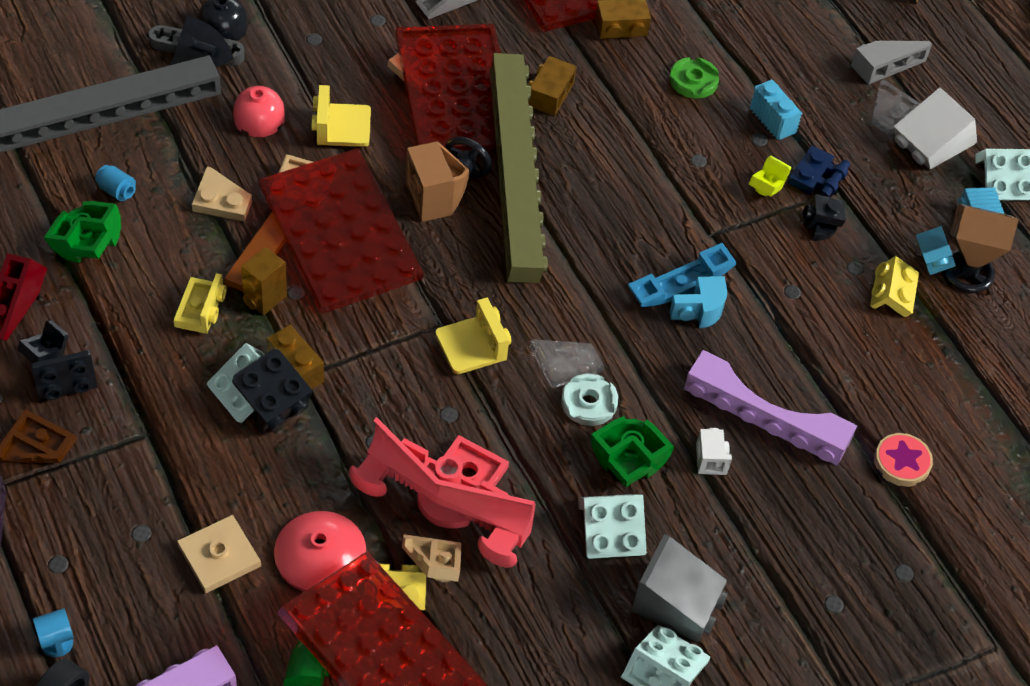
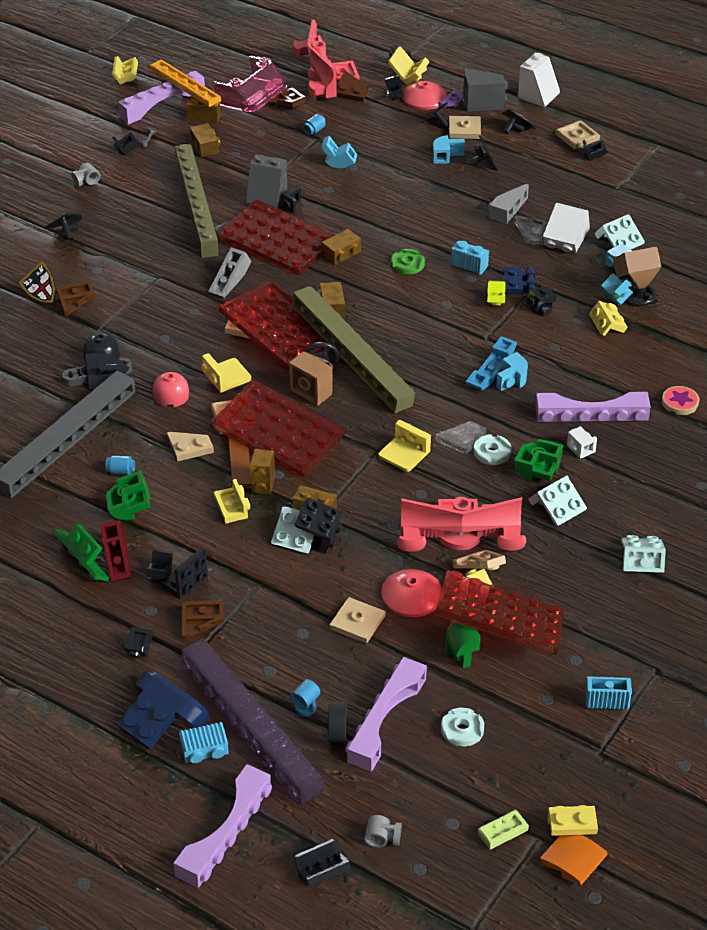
camera: 25 degrees left, 10 degrees down
slope [632,534,728,643] -> none

